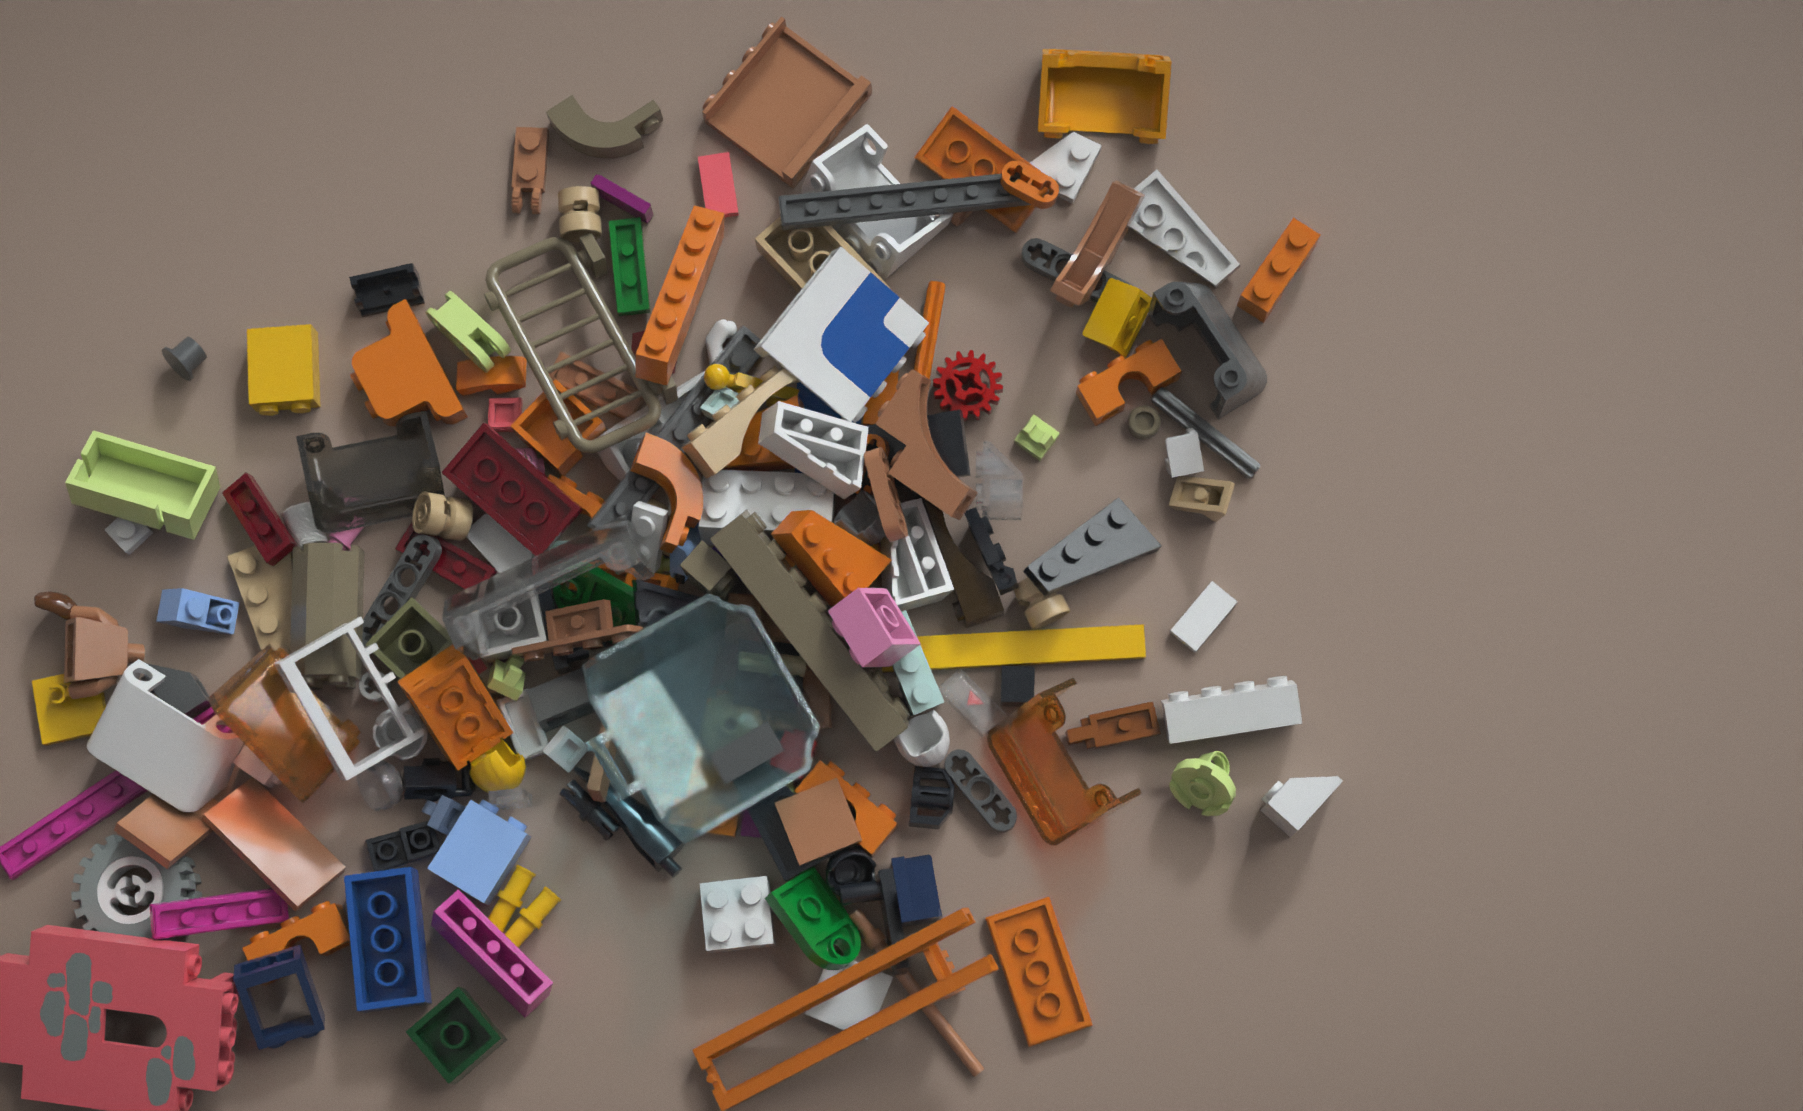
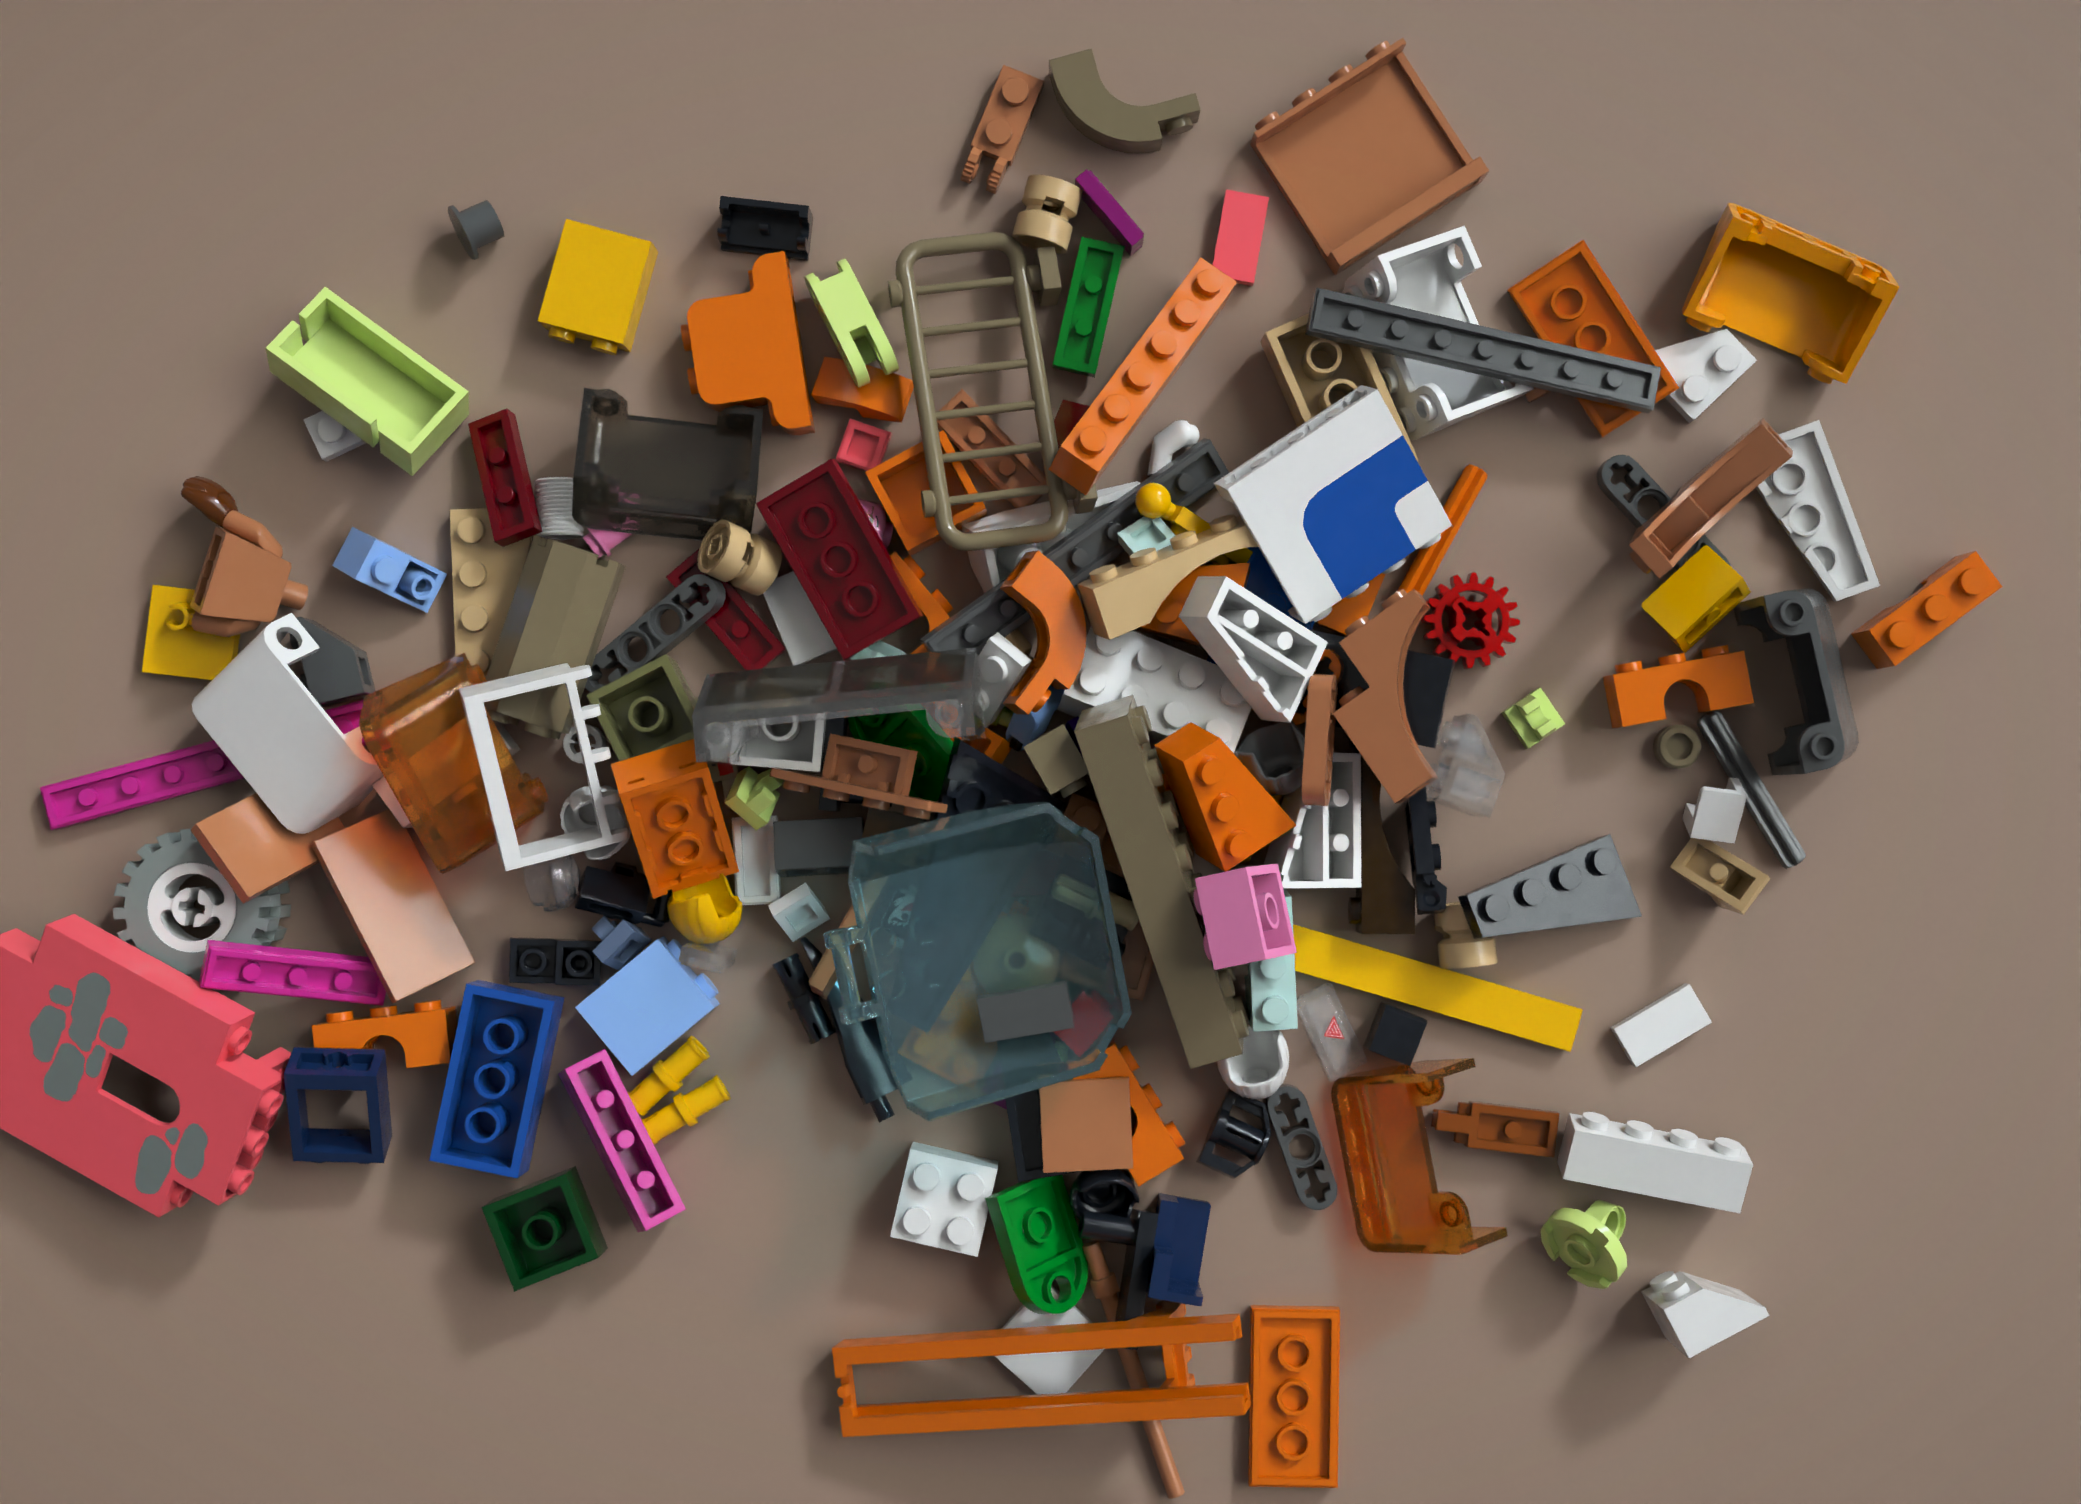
camera: 15 degrees right, 10 degrees up
orange beam [1000,161,1059,209] -> none

